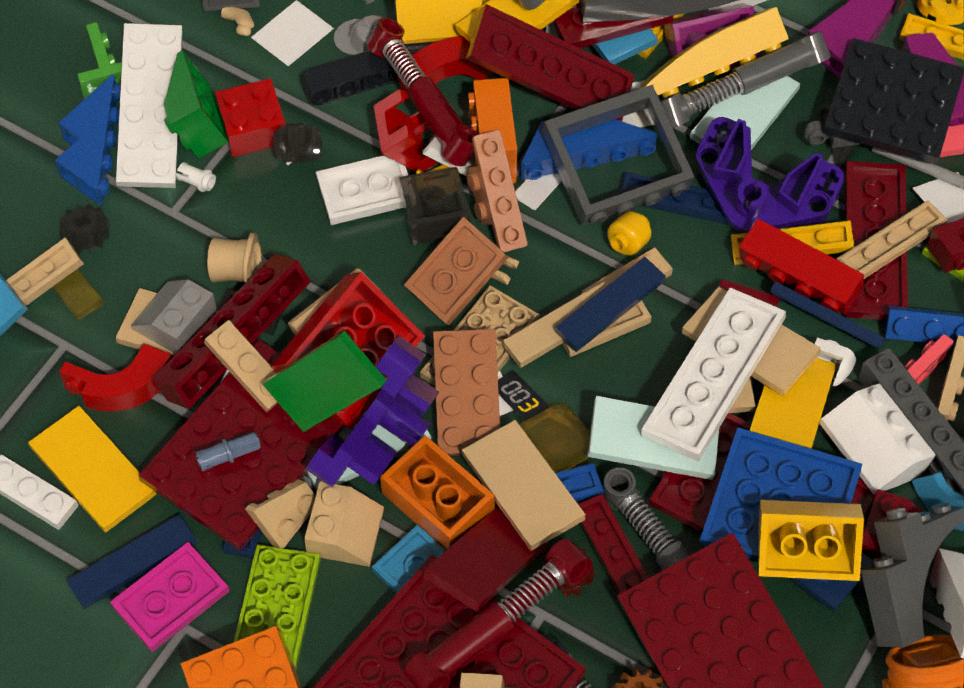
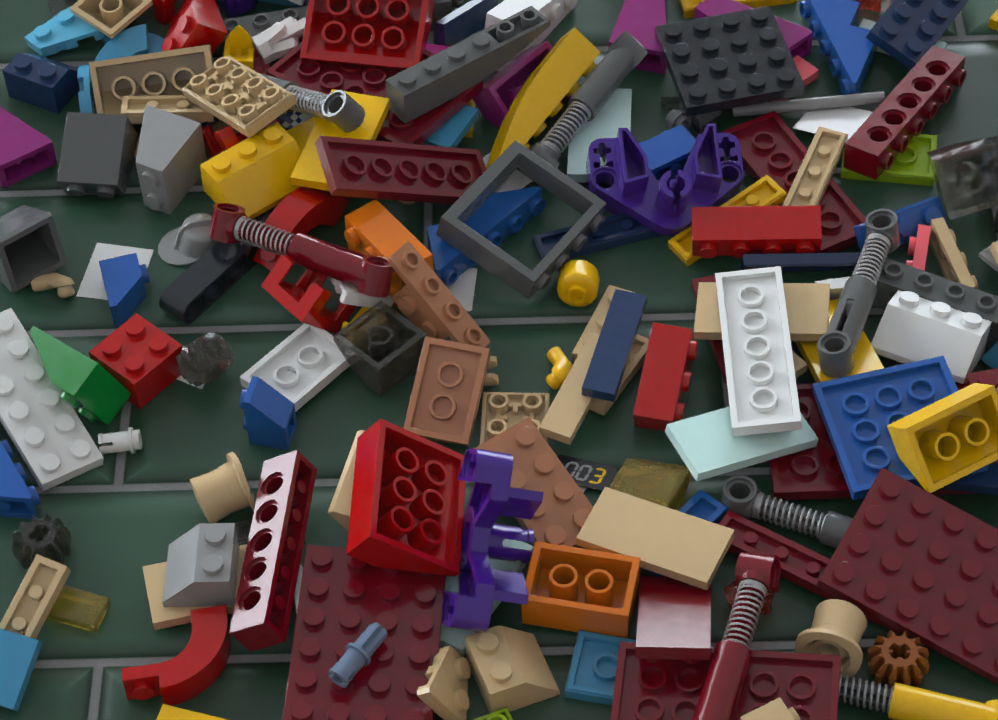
camera: 30 degrees left, 10 degrees down
tan plate [204,320,278,412] -> none
green tile [262,331,387,432] -> none
none -> blue slope [99,253,150,328]
none -> blue slope [239,376,297,450]
none -> yellow arm [546,346,572,390]
none -> red wedge [633,322,698,432]
none -> blue brick [638,124,696,181]
none -> tan piece [795,599,867,678]
none -> dark grey piece [817,209,900,378]

